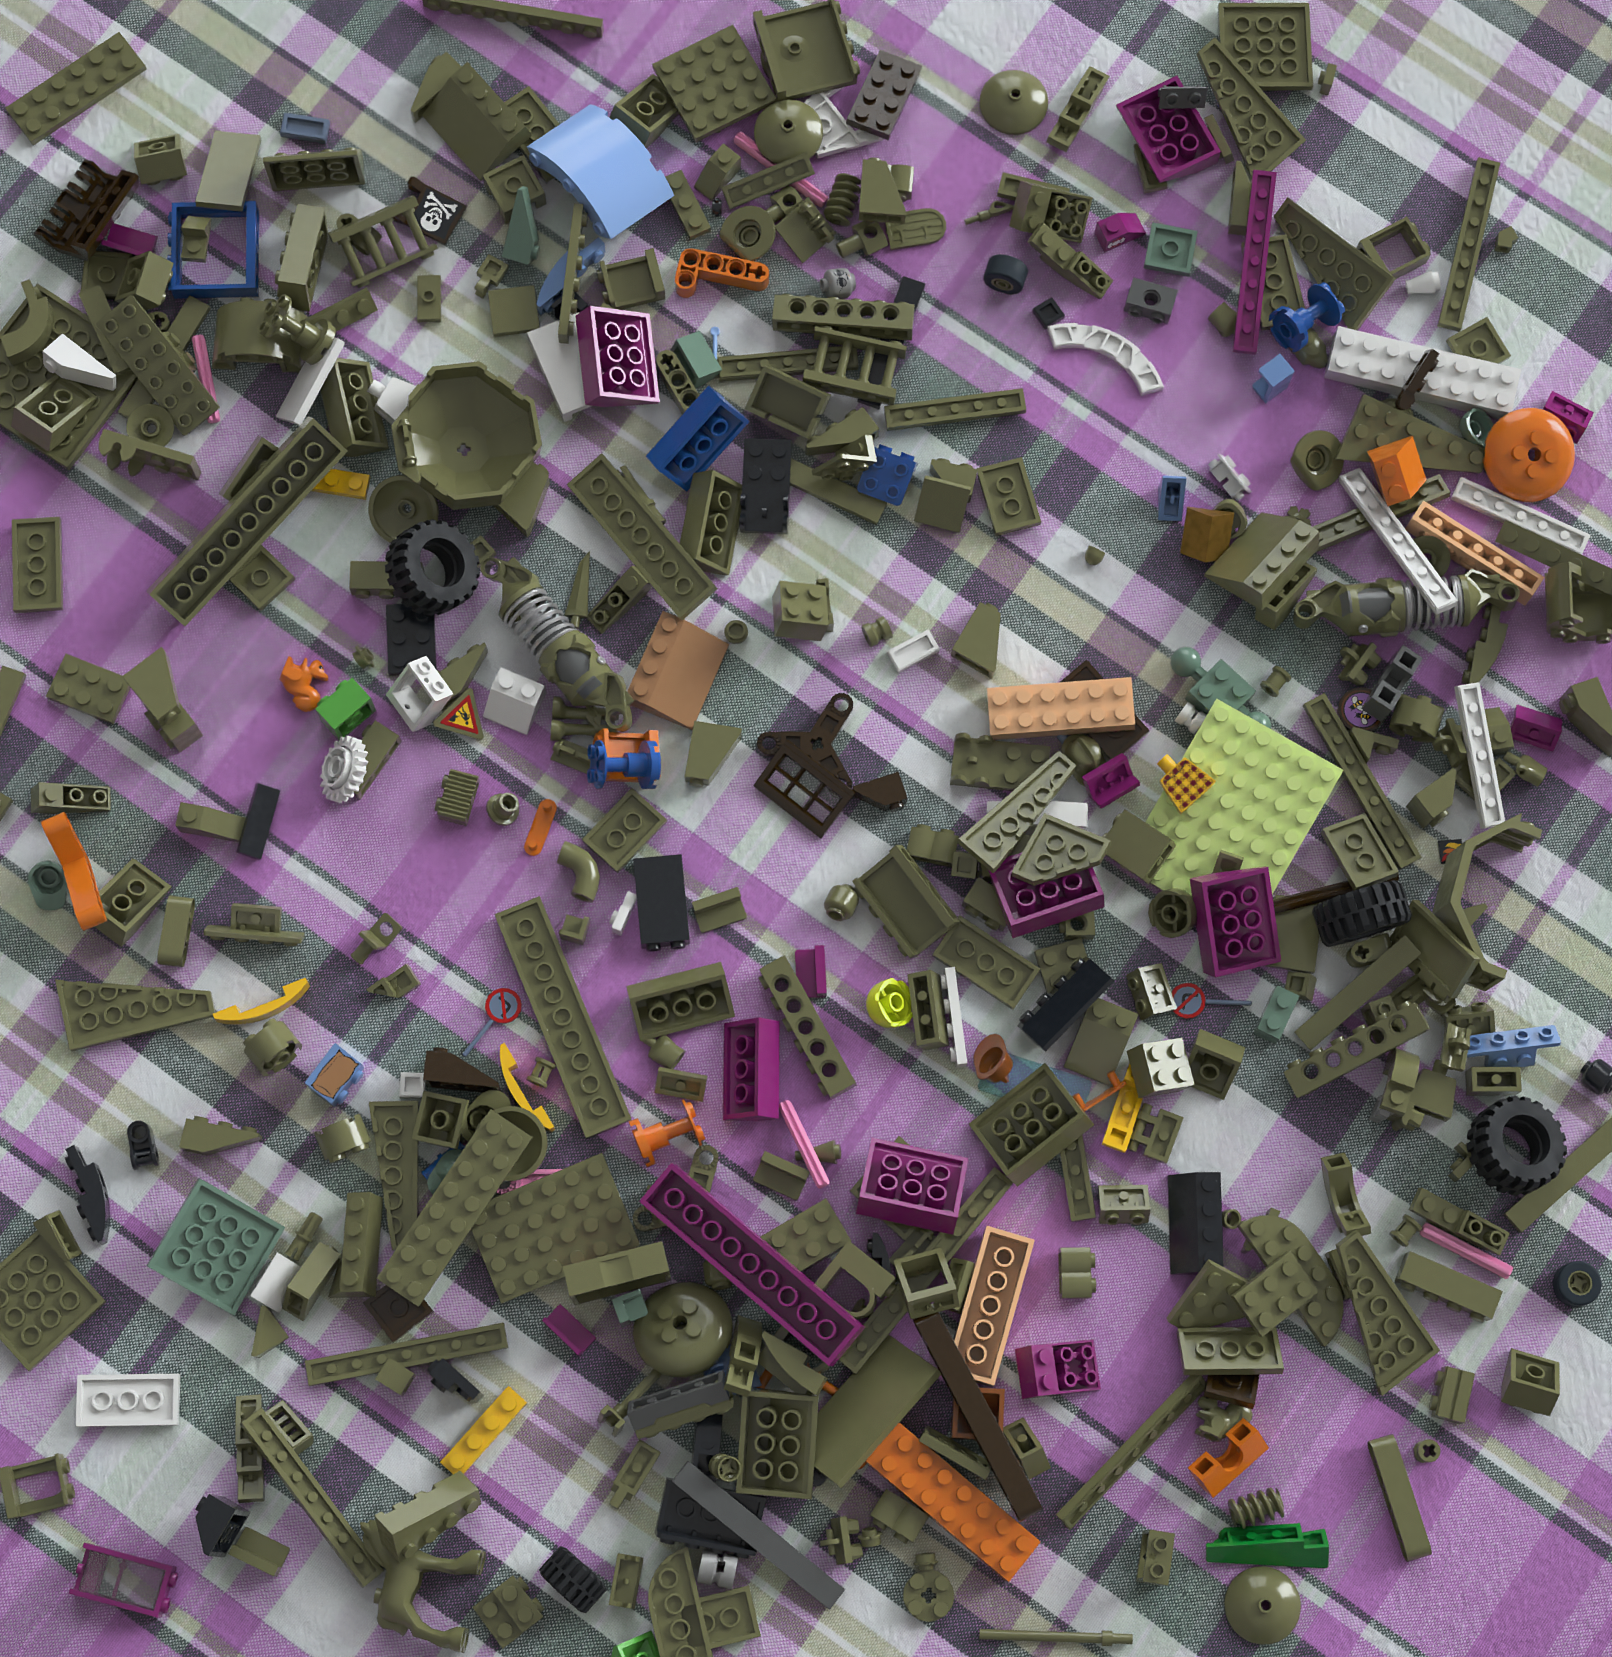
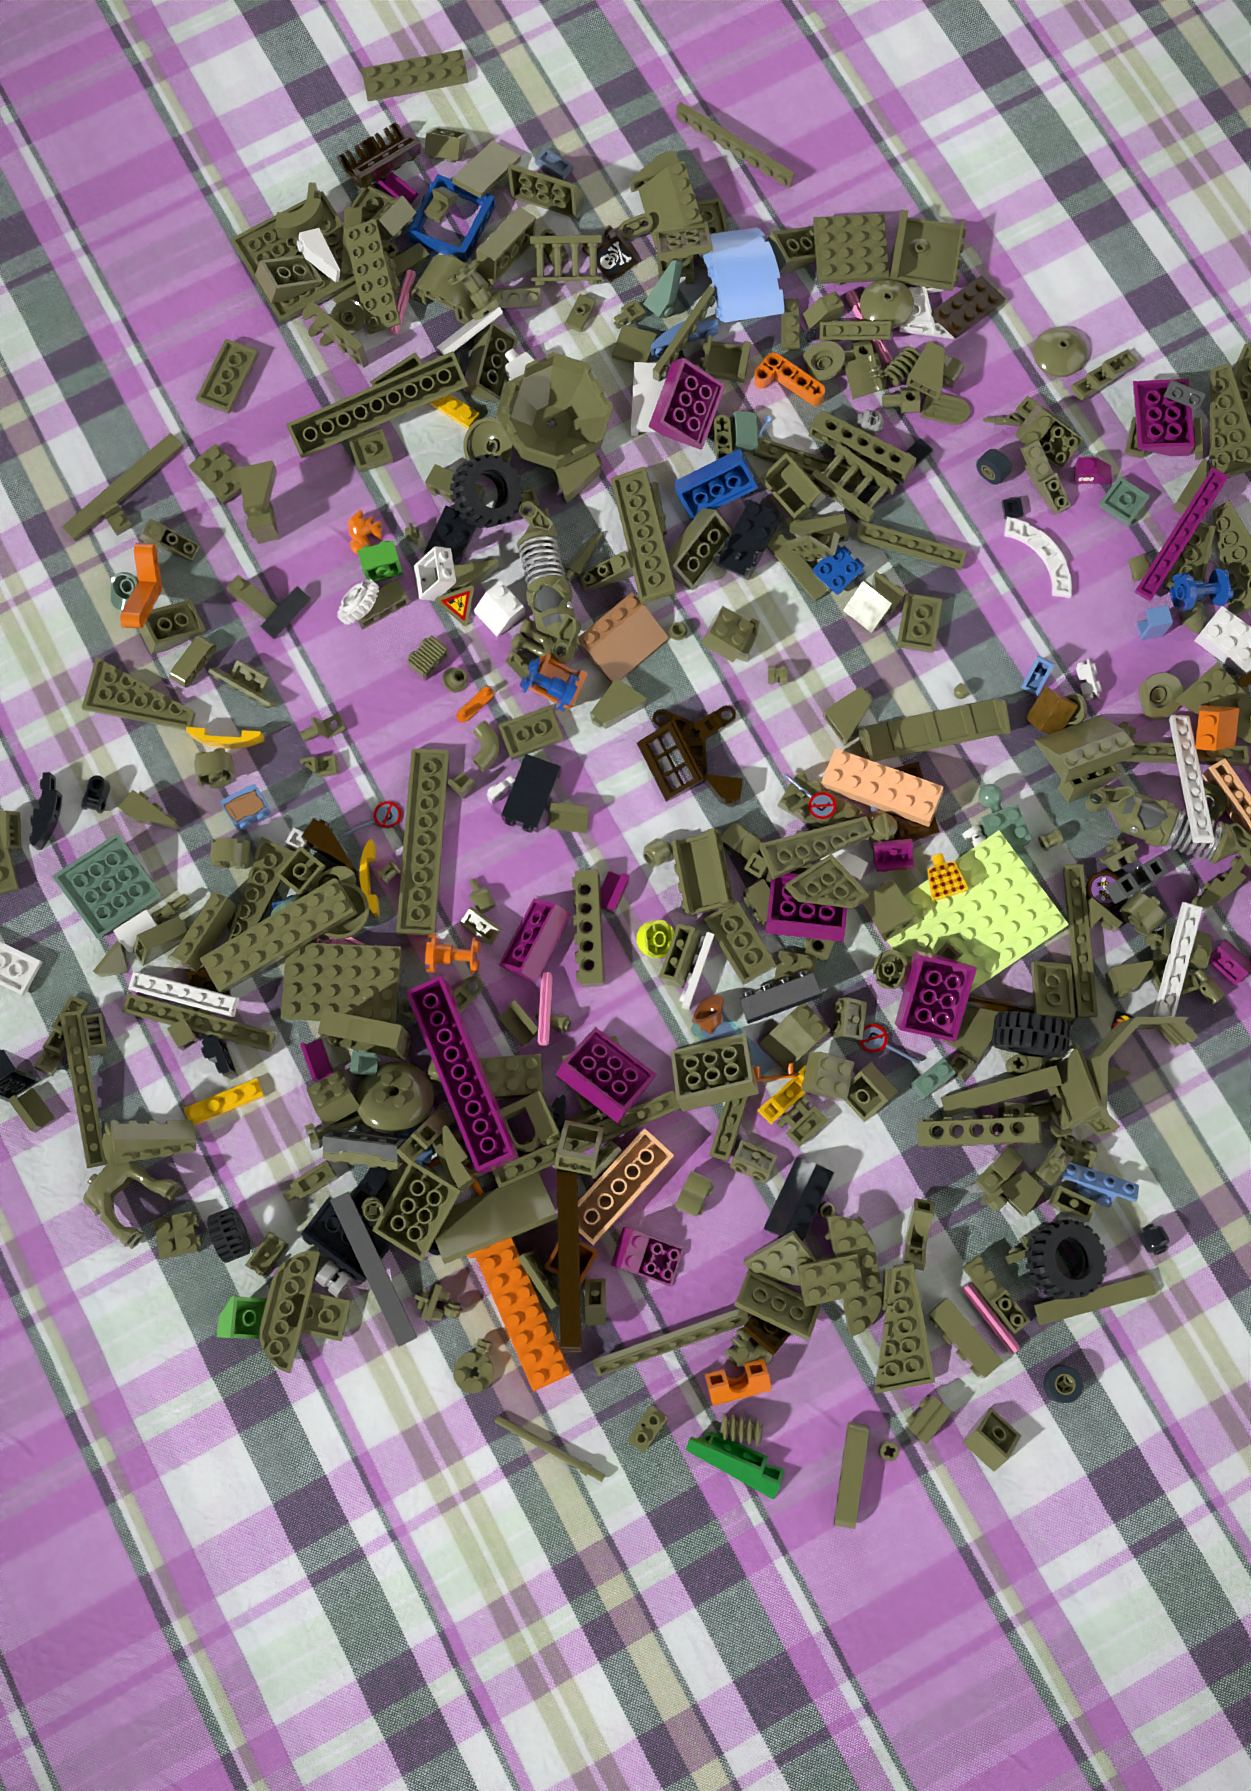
camera: 35 degrees right, 0 degrees up
olive slope [626,962,735,1041] -> none
olive brick [870,1489,929,1544] -> none
white tile [887,629,940,673] -> none
dark grey brick [1123,277,1178,324] -> none
olive dish [1224,1566,1301,1645] -> none
olive bush [1389,1214,1422,1248] -> none
none -> white tile [128,971,240,1017]
none -> olive brick [306,1070,360,1127]
none -> olive plate [619,213,654,240]
none -> olive plate [655,222,713,262]
none -> piece [784,773,837,820]
none -> olive piece [857,698,1011,762]

